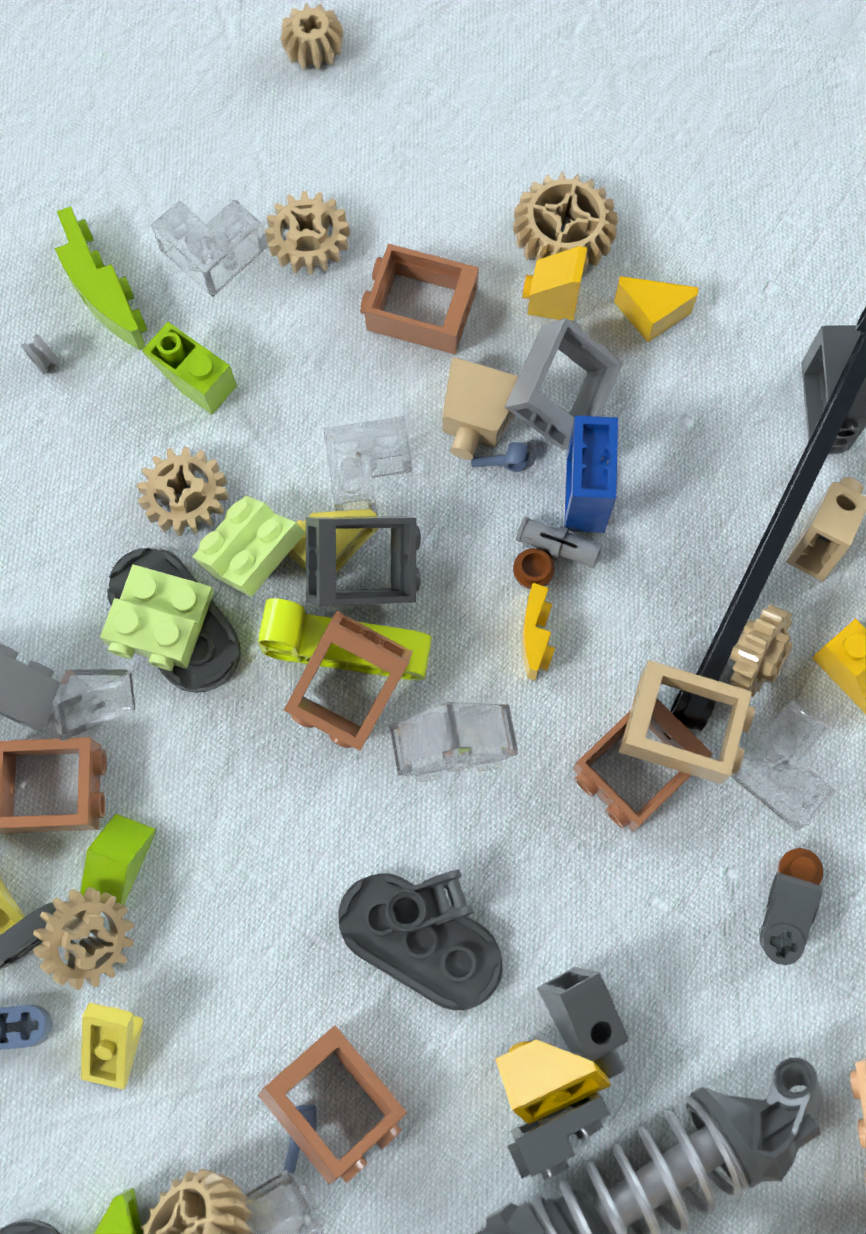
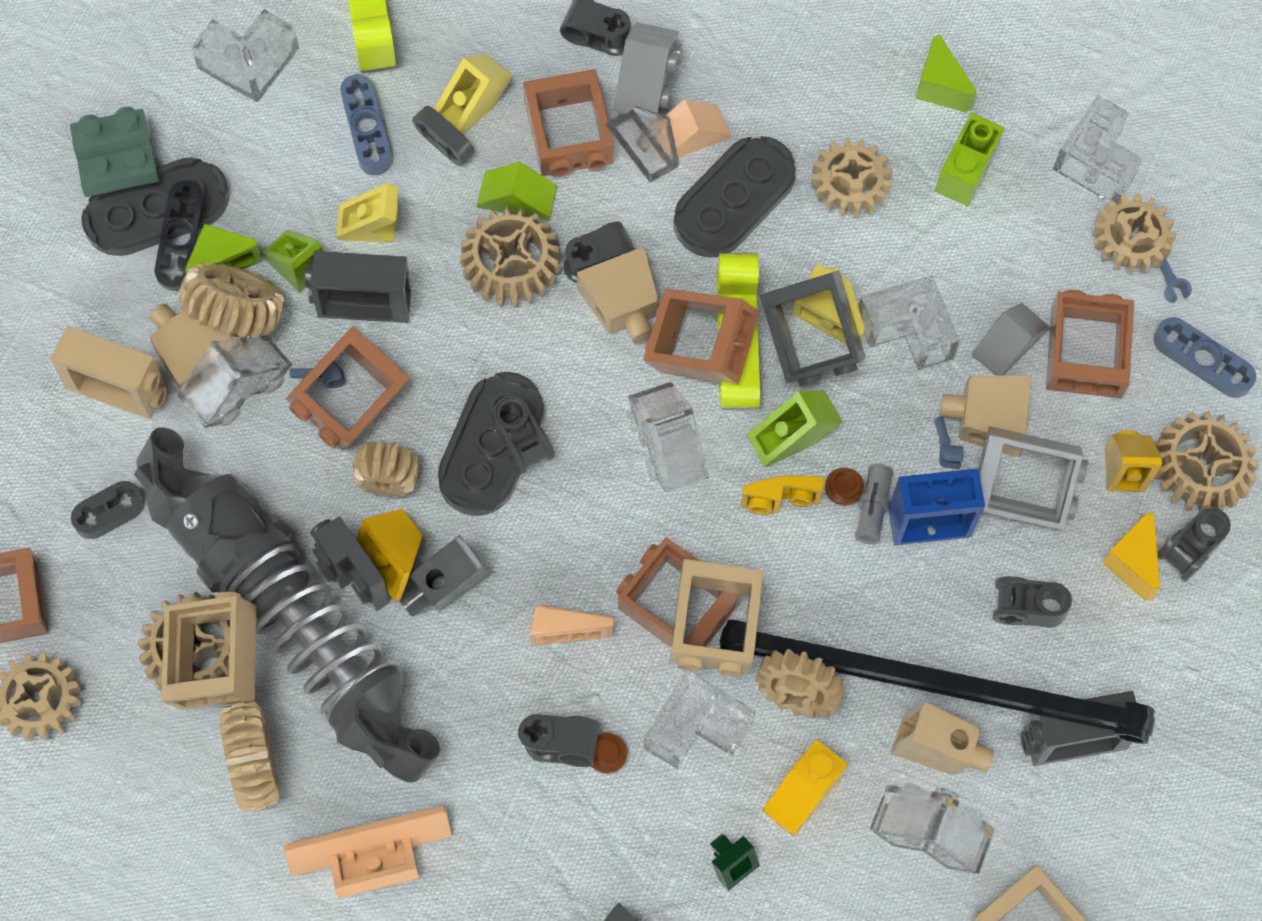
camera: 75 degrees right, 5 degrees down
light grey bush [21,334,60,374] -> none
tan gear [33,887,134,990] -> none
lime slope [54,206,148,350] -> none
yellowish green plate [100,564,214,671] -> none
yellowish green plate [192,495,306,597] -> none
none -> lime slope [260,229,323,293]
none -> dark grey window [305,251,412,323]
none -> tan gear [352,440,419,498]
none -> tan gear [460,206,562,307]
none -> light nougat slope [530,605,615,645]
none -> dark grey piece [563,221,635,283]
none -> tan torso [577,247,659,343]
none -> light nougat slope [649,99,731,163]
none -> lime slope [746,390,843,467]
none -> lime slope [916,34,977,112]
none -> light grey slope [972,303,1050,375]
none -> dark grey piece [993,576,1072,628]
none -> sand blue beam [1153,317,1256,398]
none -> dark grey piece [1158,507,1231,582]
none -> sand blue hand [1160,257,1192,303]

